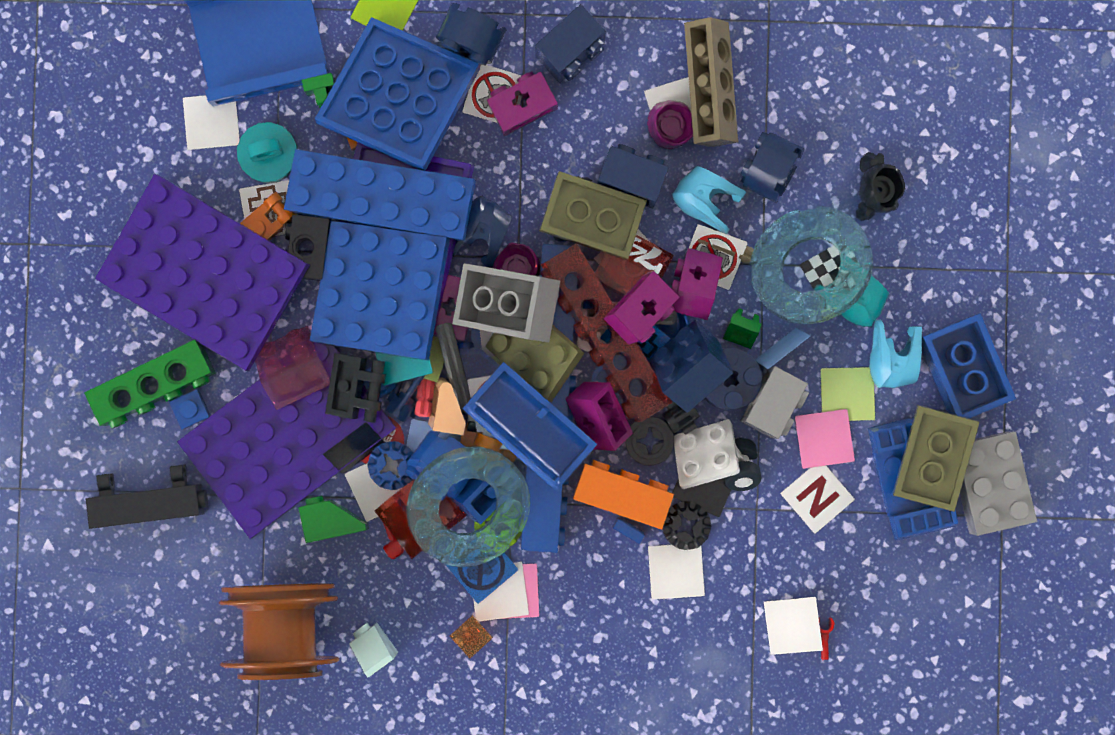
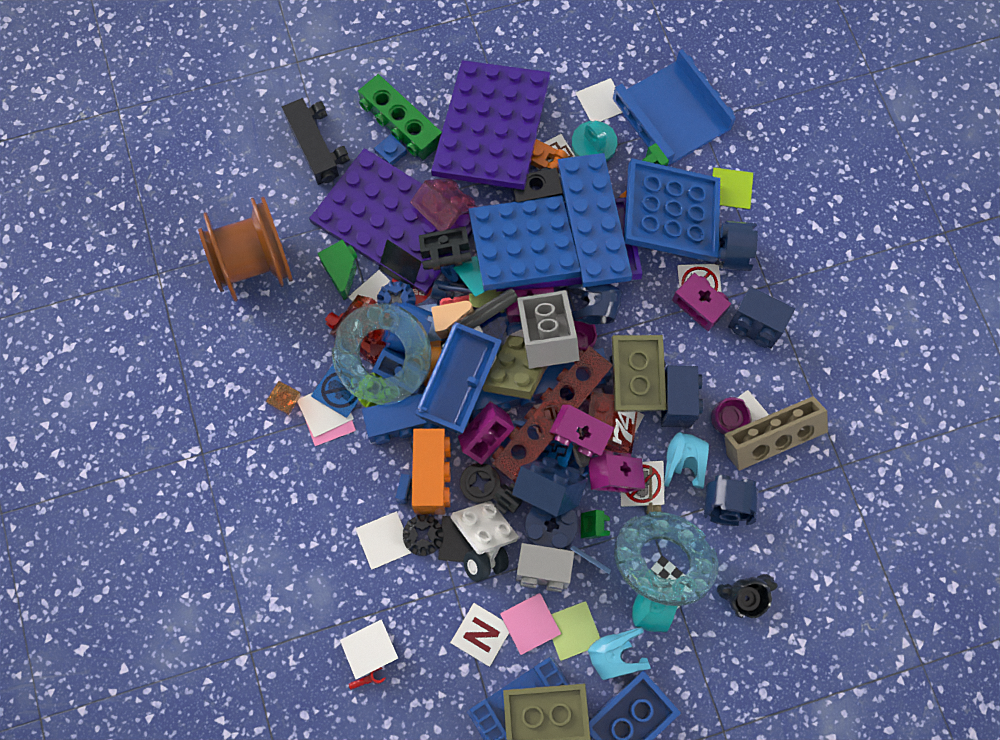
camera: 70 degrees right, 15 degrees down
light aqua slope [350,623,398,677] -> none

